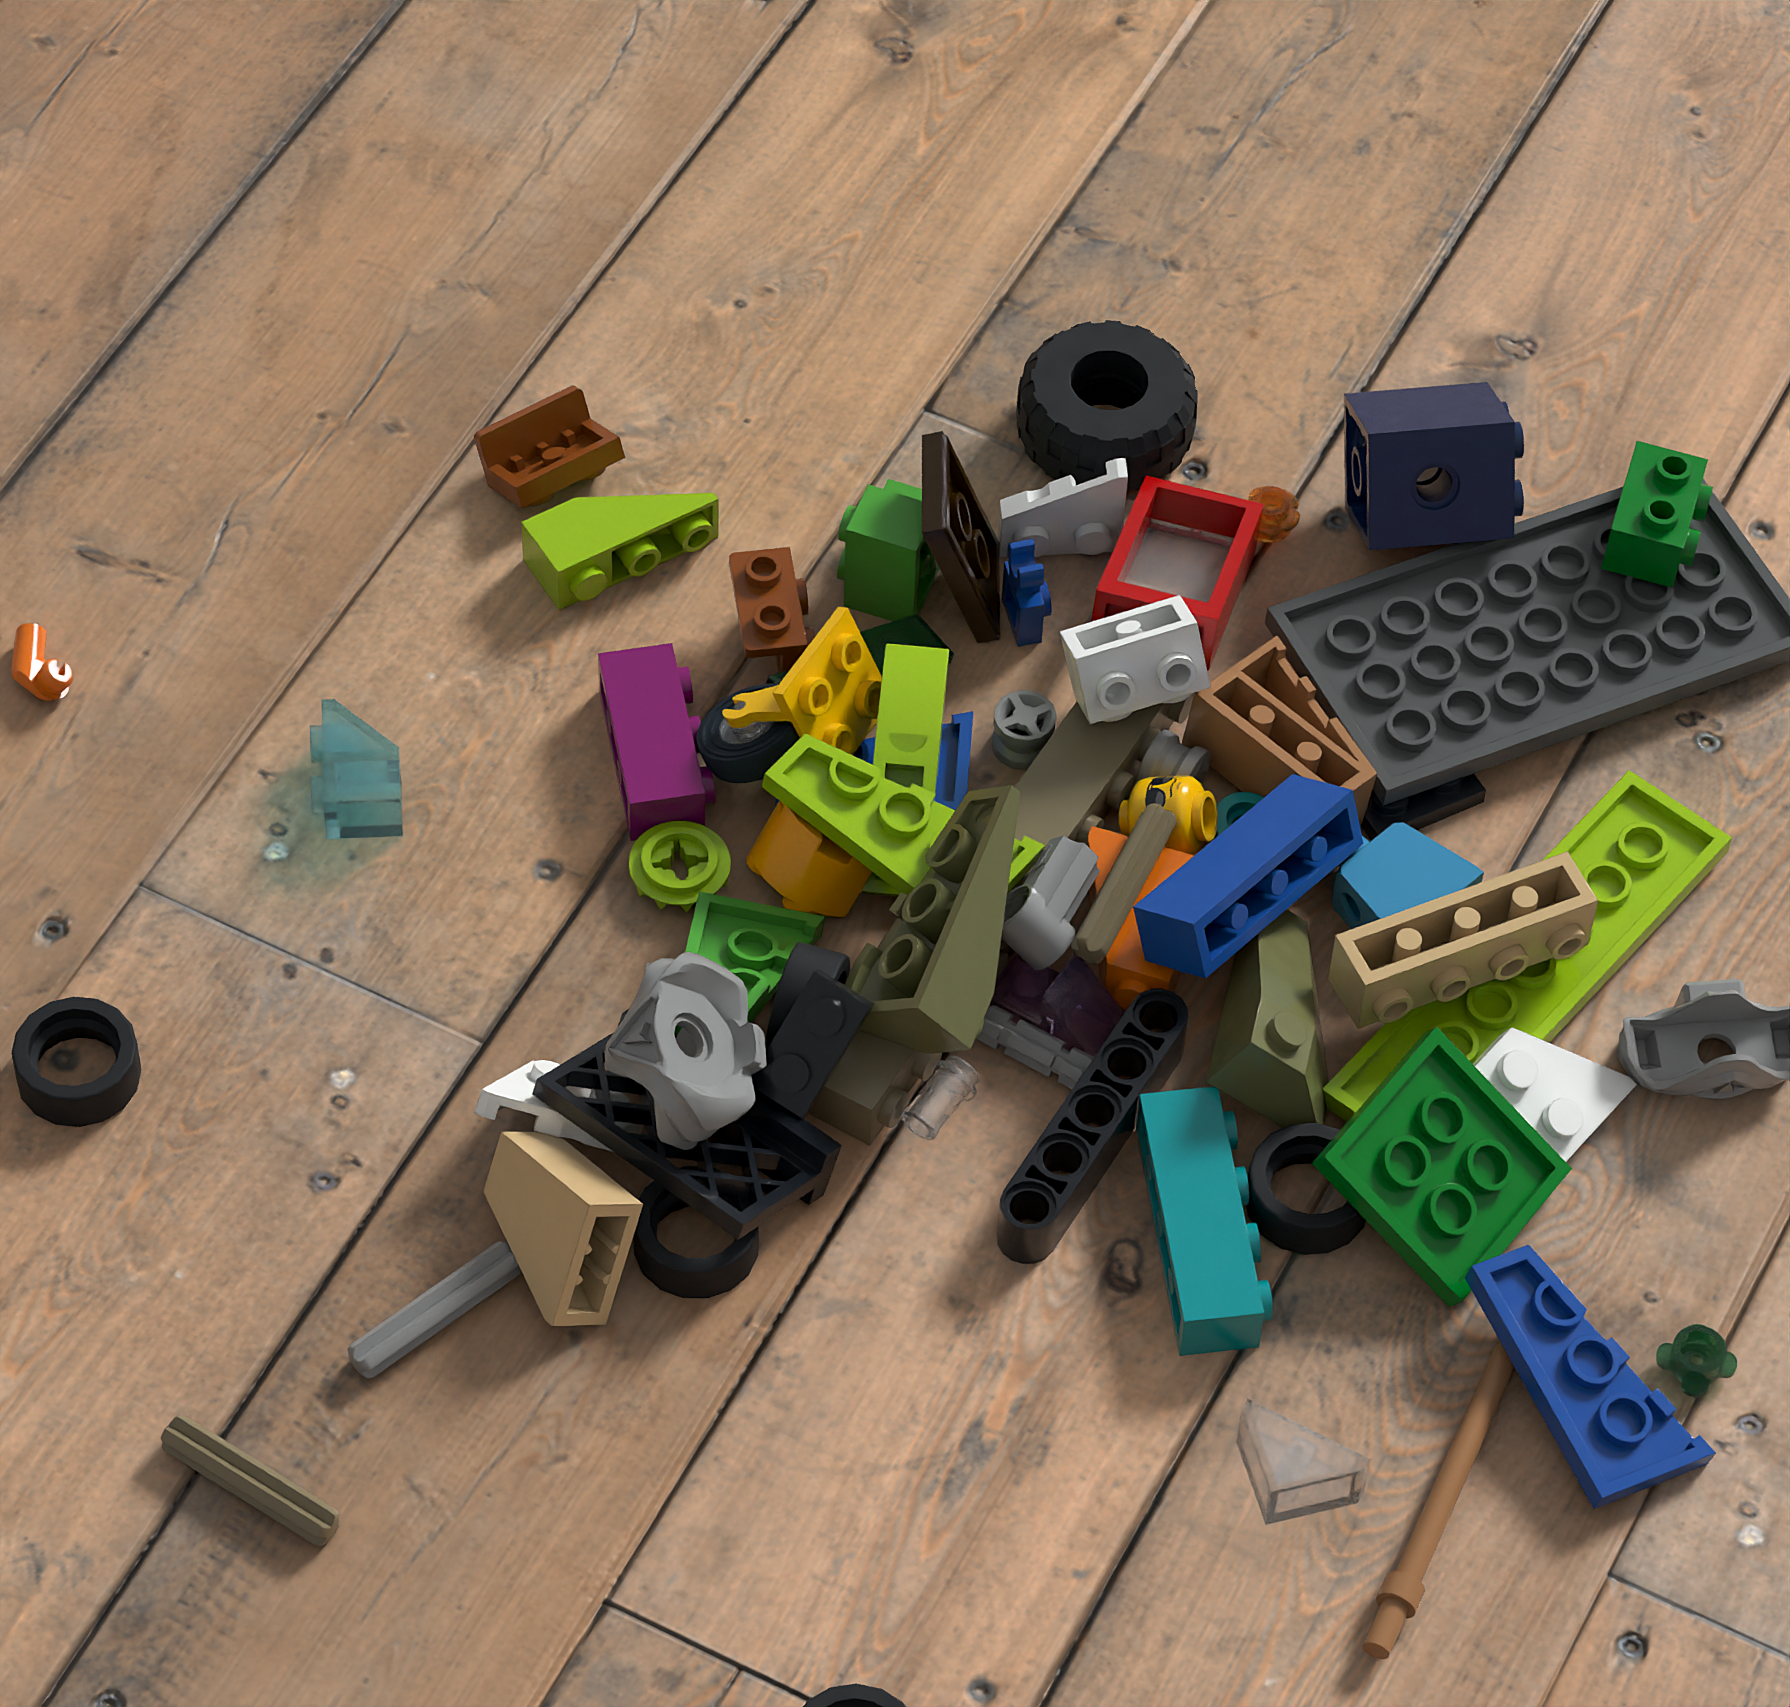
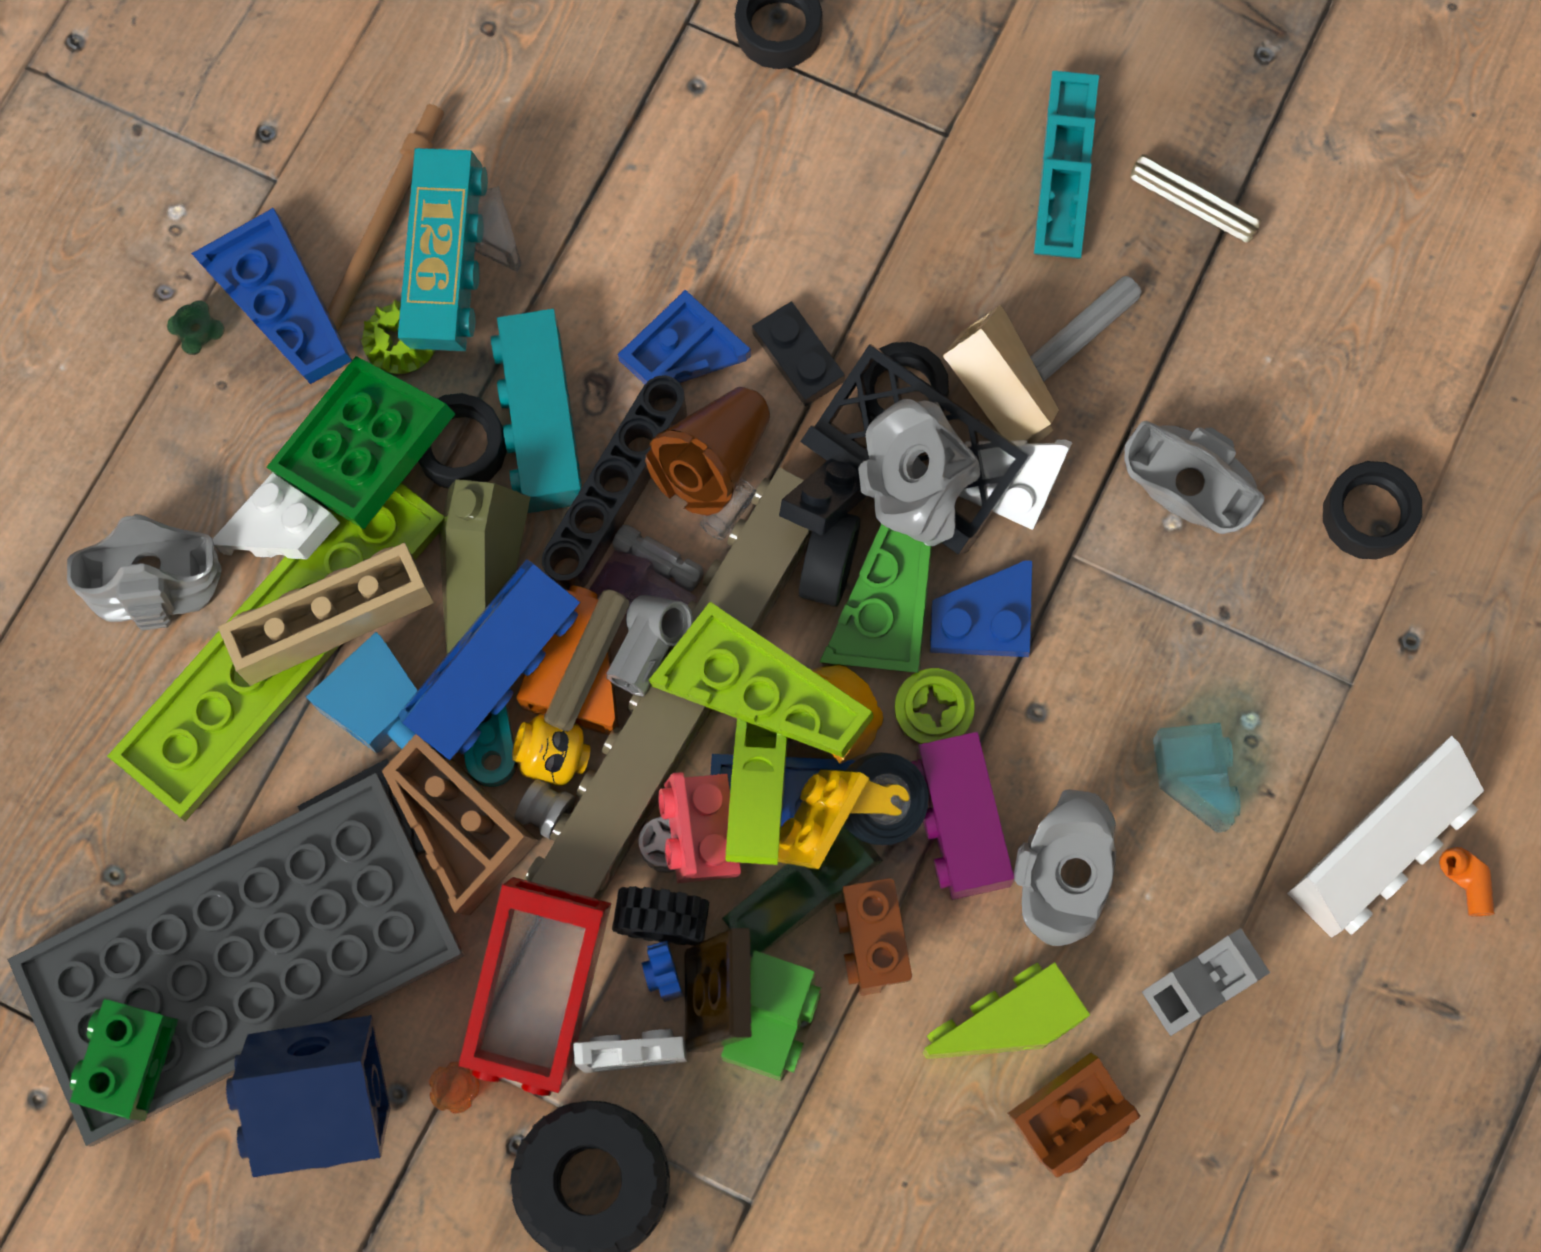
camera: 175 degrees left, 20 degrees up
olive wedge [845,785,1020,1054] -> none
white brick [1060,595,1211,724] -> none
none -> lime gear [361,299,435,374]
none -> teal brick [398,148,488,351]
none -> black tyre [612,886,710,946]
none -> blue wing [618,290,751,384]
none -> dark orange cone [645,387,770,516]
none -> coral bracket [659,772,741,884]
none -> black plate [752,301,845,407]
none -> blue wing [930,560,1032,657]
none -> light grey piece [1014,789,1117,946]
none -> teal slope [1033,71,1099,259]
none -> light grey piece [1124,421,1265,534]
none -> light grey brick [1142,928,1270,1036]
none -> white slope [1287,736,1484,938]

